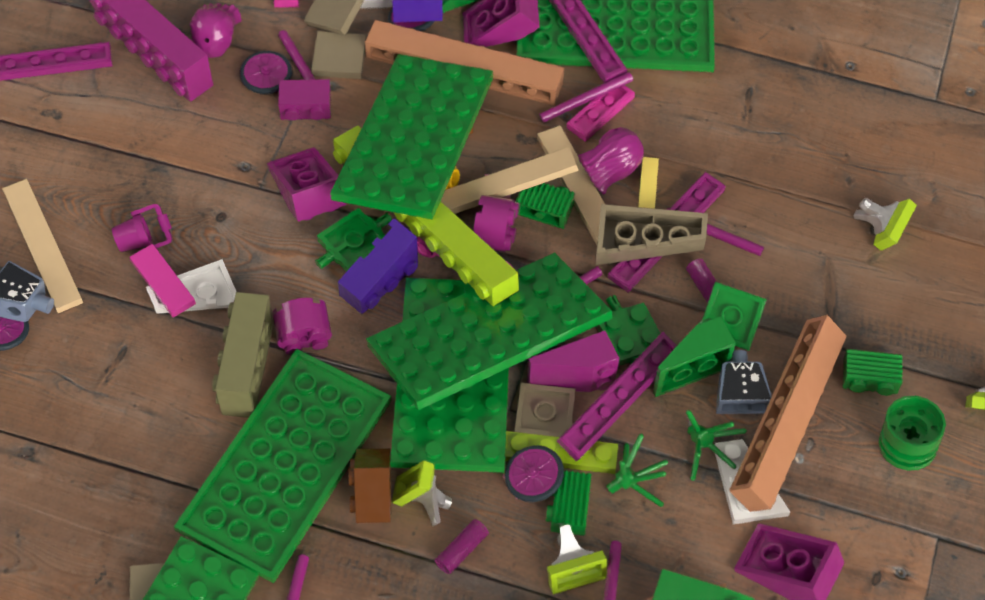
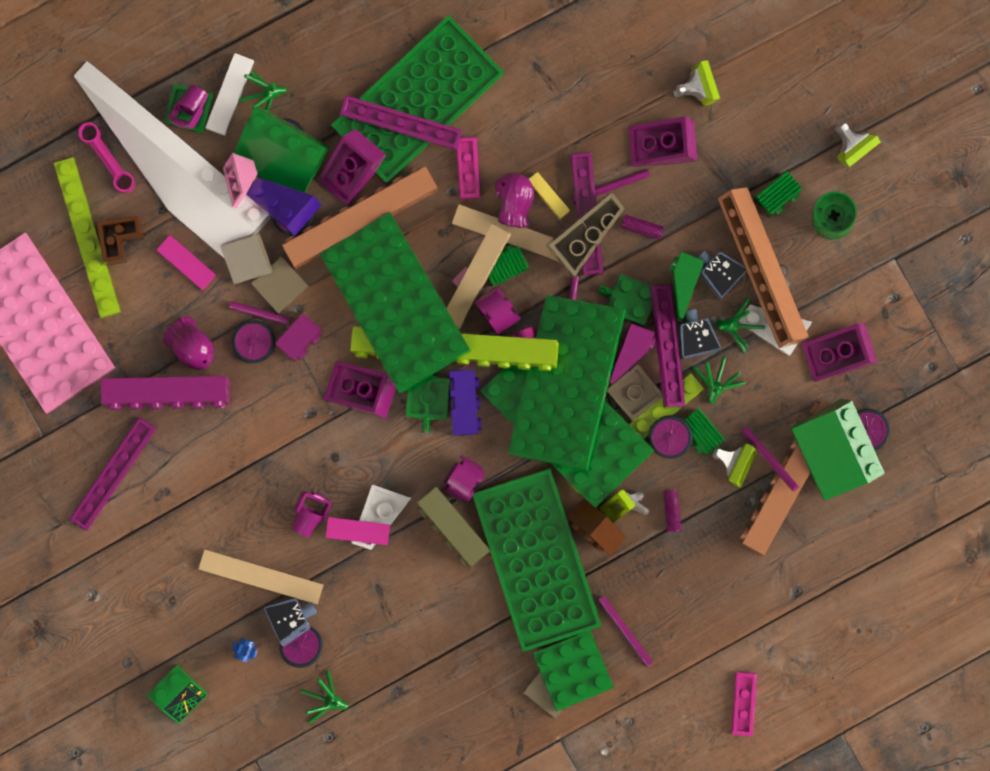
camera: 50 degrees left, 25 degrees up
magenta bar [539,72,633,123] -> none
green tile [702,282,767,351] -> none
none -> magenta slope [629,116,697,167]
none -> torso [679,309,721,360]

